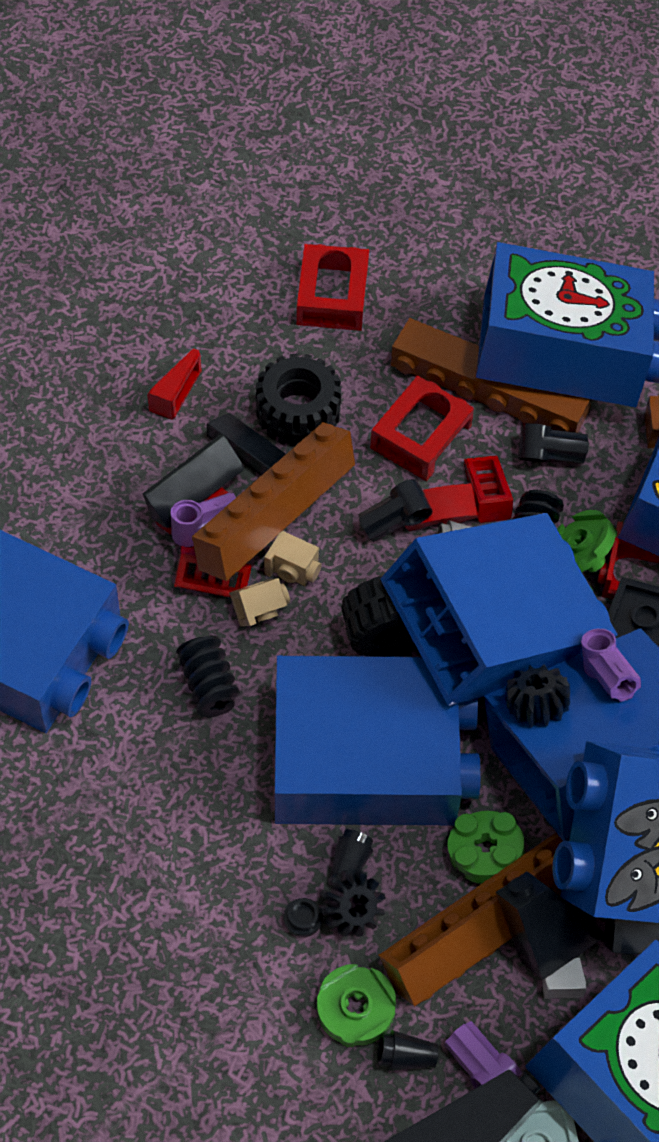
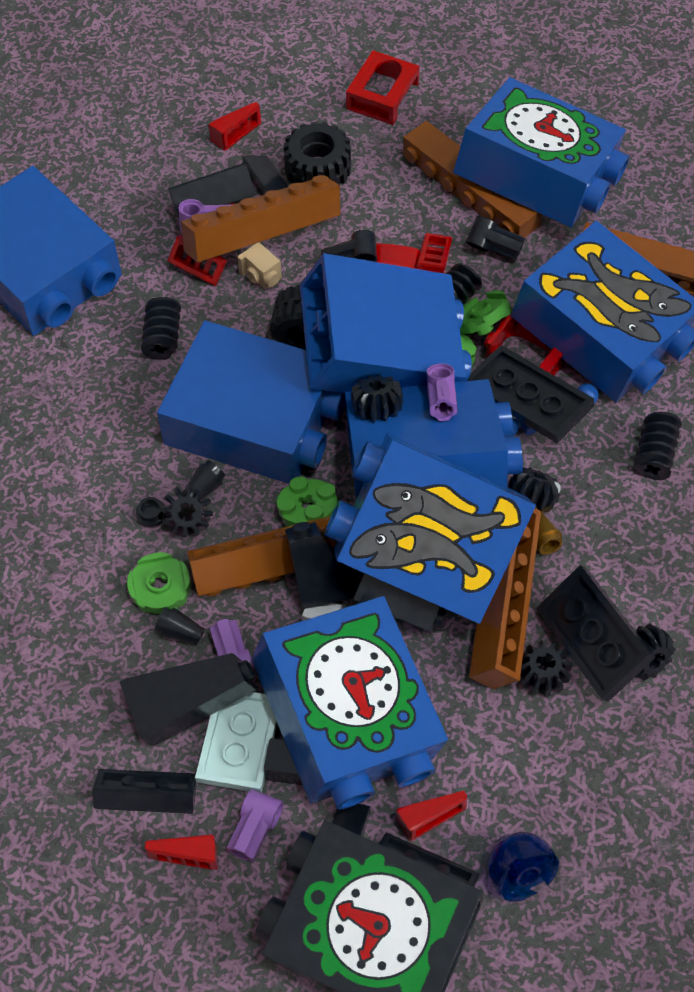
camera: 25 degrees right, 0 degrees up
tan brick [229,578,290,626] -> none
red panel [370,375,474,482] -> none

